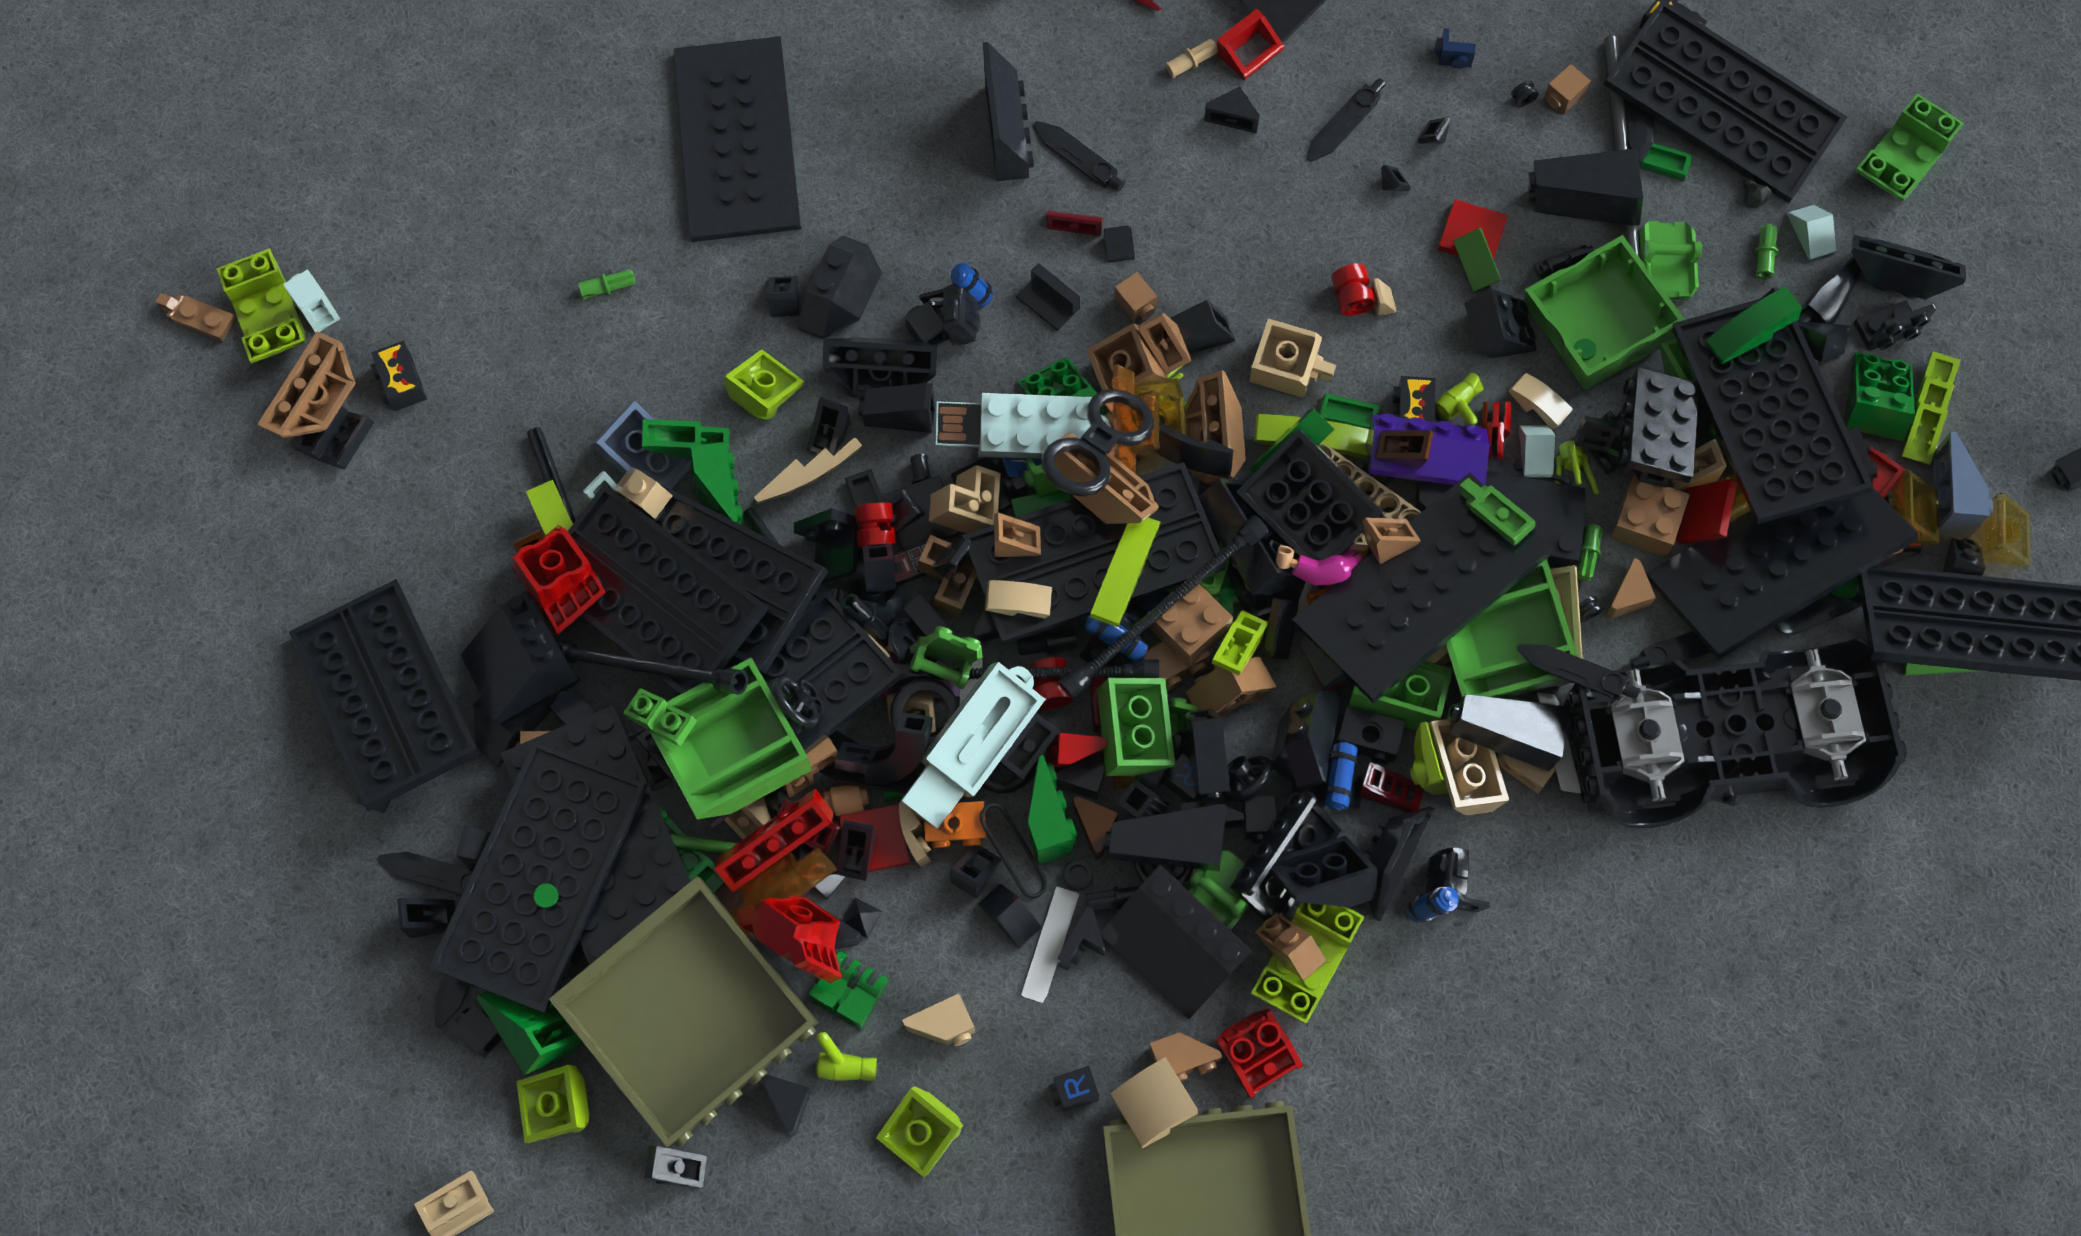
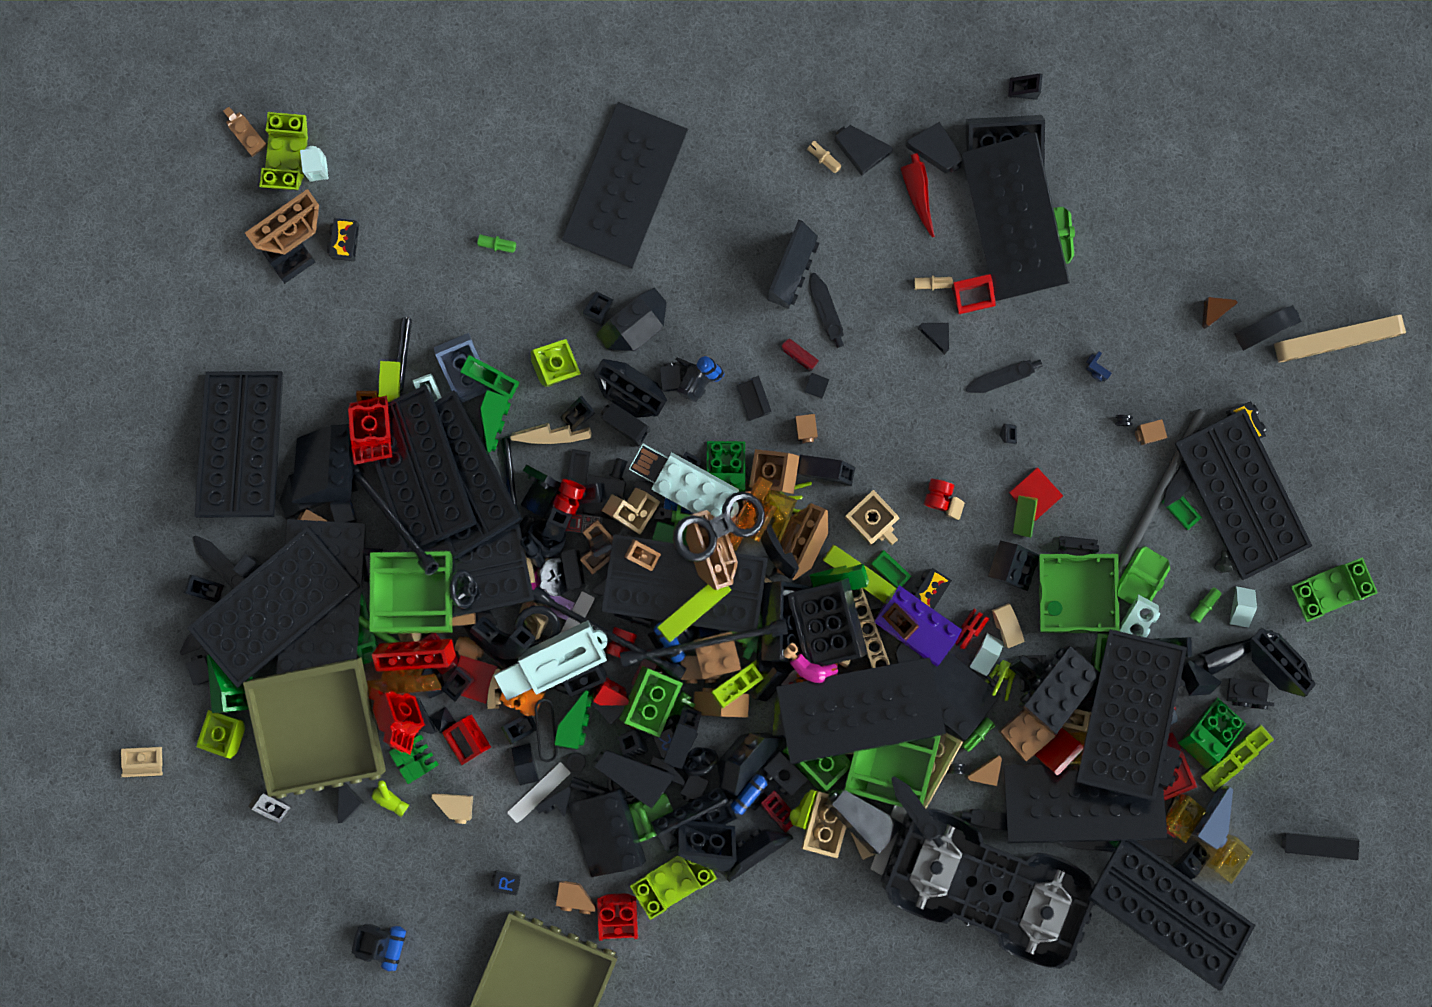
camera: 25 degrees right, 15 degrees up
green piece [534,883,559,908] -> none
tan slope [613,467,672,519] -> none
bright green slope [623,688,697,747] -> none
lime slope [876,1086,963,1178] -> none
bright green shield [909,626,983,689] -> none
tan slope [985,580,1052,619] -> none
reddish brown slope [1073,797,1118,861] -> none
tan slope [1111,1057,1198,1149] -> none
medium nougat slope [1138,313,1191,374] -> none
medium nougat slope [1254,912,1326,981] -> none
medium nougat slope [1362,518,1421,564] -> none
black piece [1406,848,1490,923] -> none
black slope [1418,117,1451,144] -> none
lime piece [1435,372,1484,425] -> none
bright green hinge [1459,478,1536,546] -> none
black slope [1528,148,1644,226] -> none
green slope [1706,286,1802,364] -> none
none -> red tile [442,714,491,766]
none -> light aqua brick [1119,595,1160,638]

